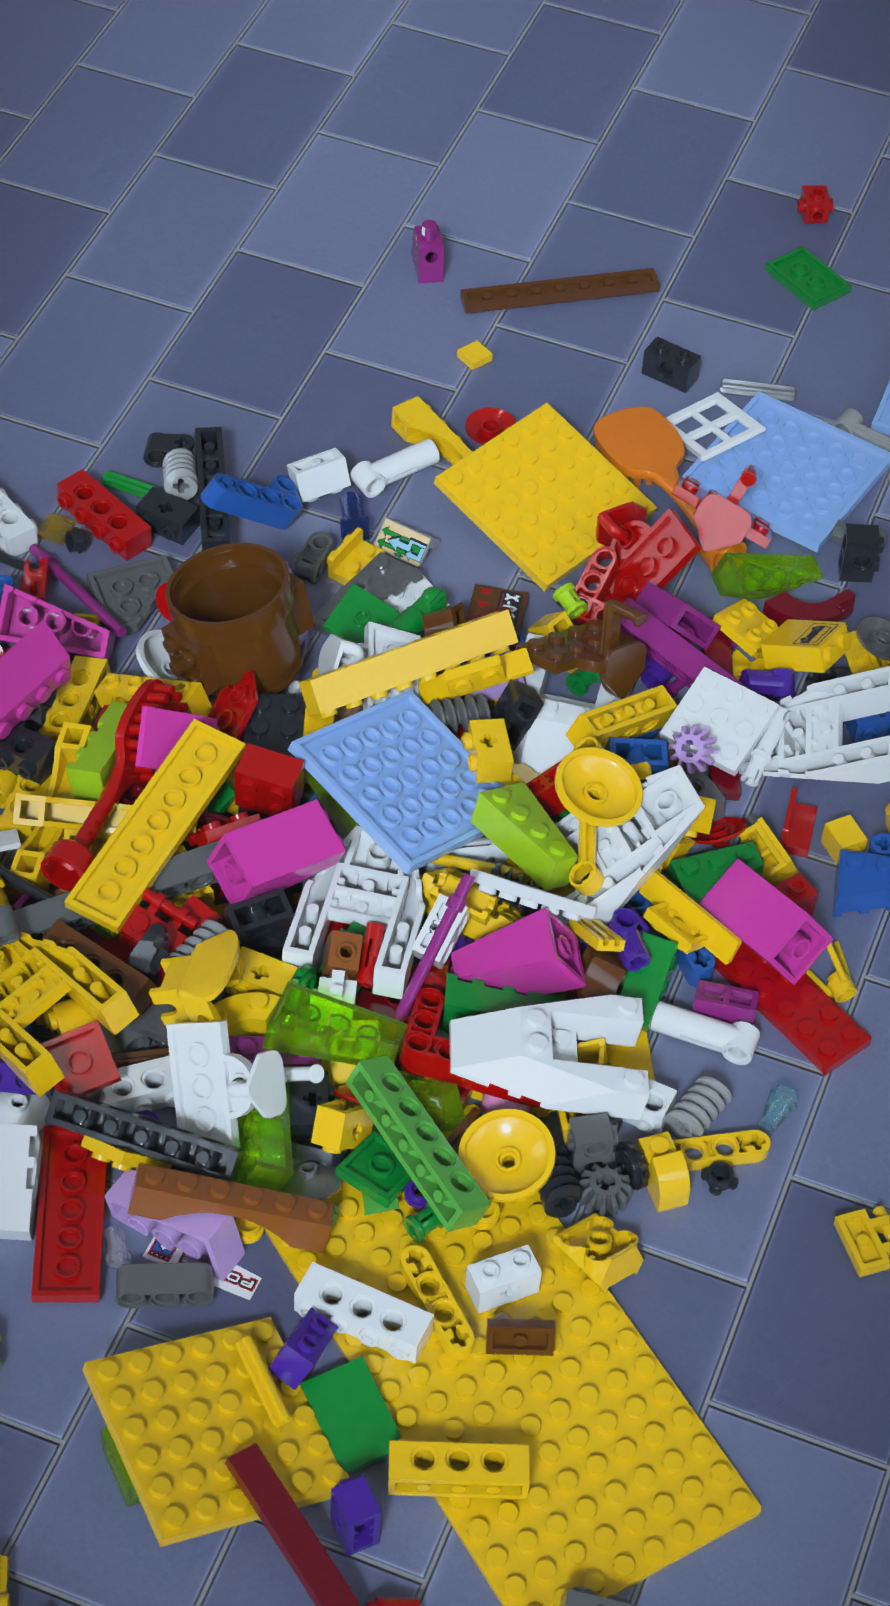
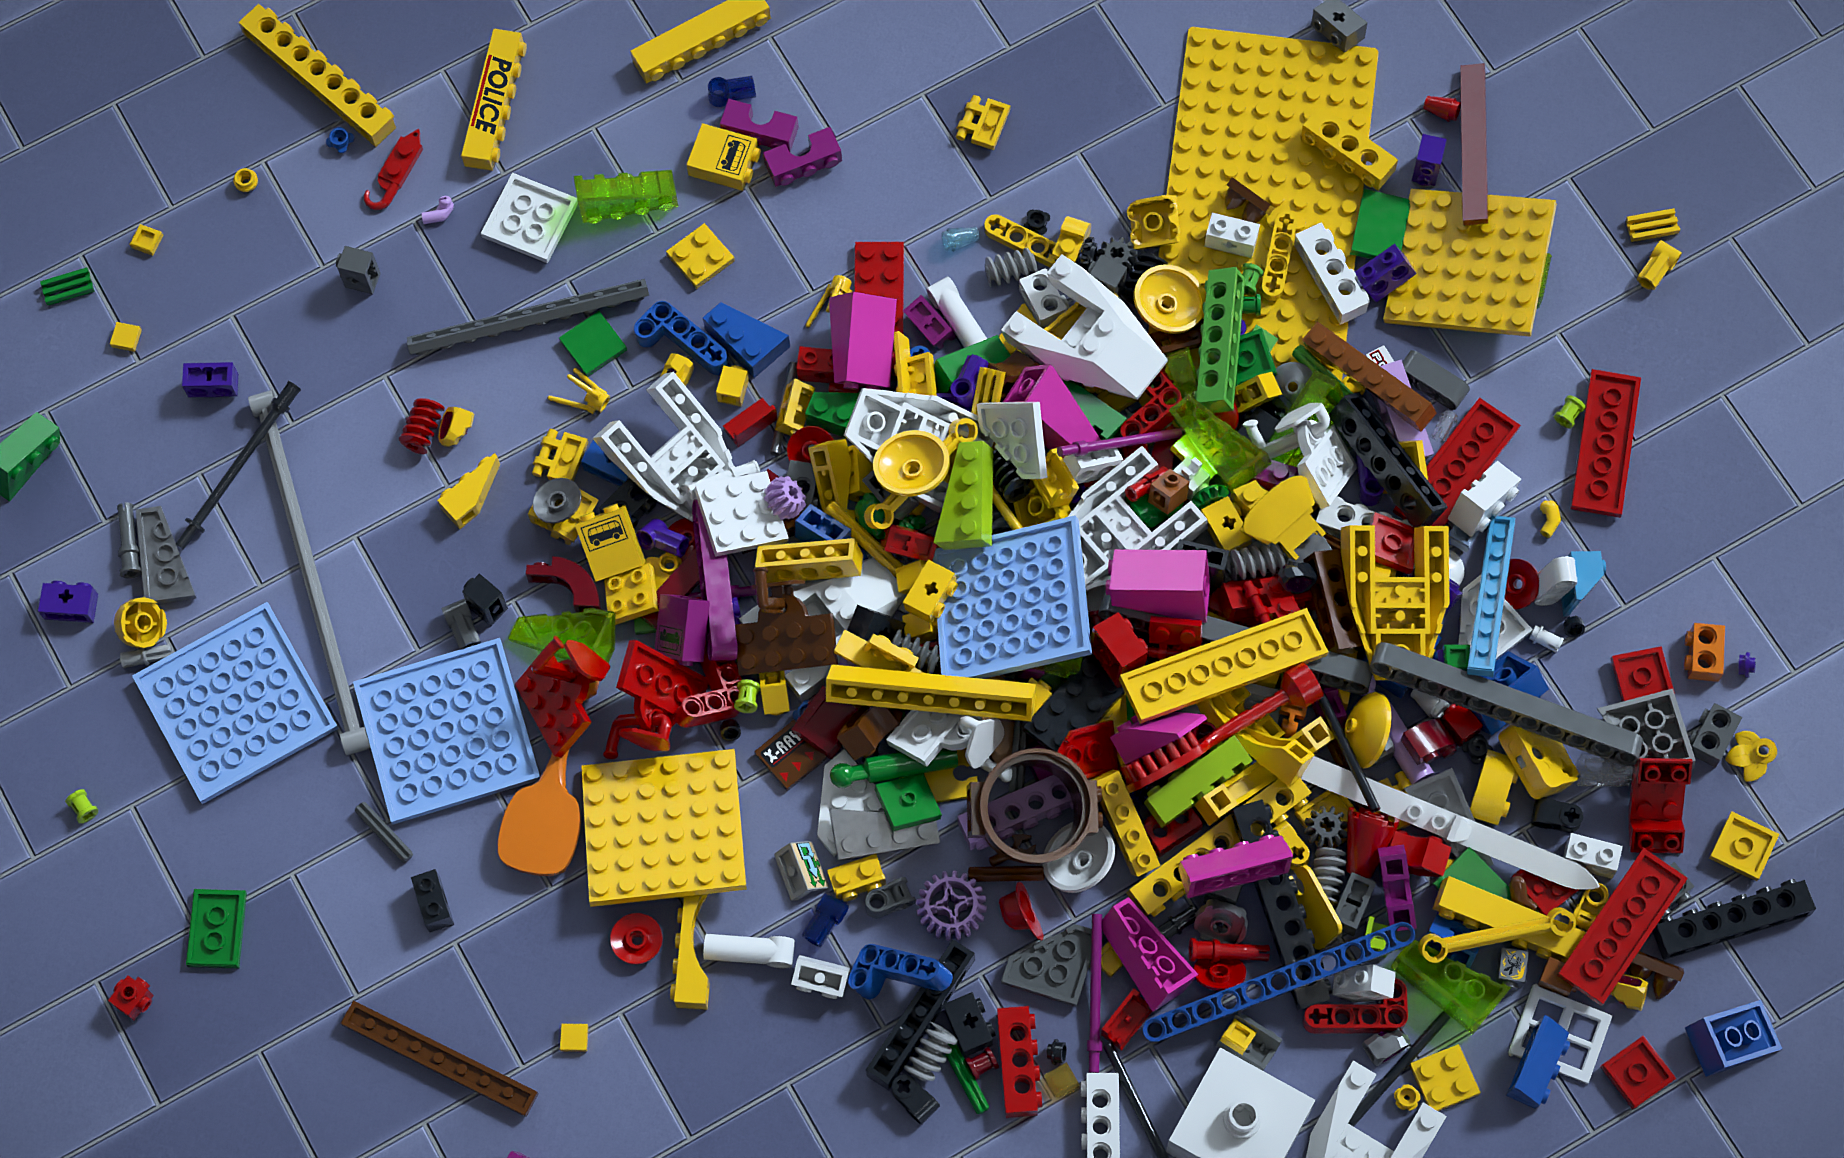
camera: 135 degrees left, 20 degrees up
yellow axle [235,1335,292,1428] -> none
white window [666,392,766,462] -> none
none -> dark red bush [965,1047,999,1080]
none -> bright green bush [1242,263,1264,296]

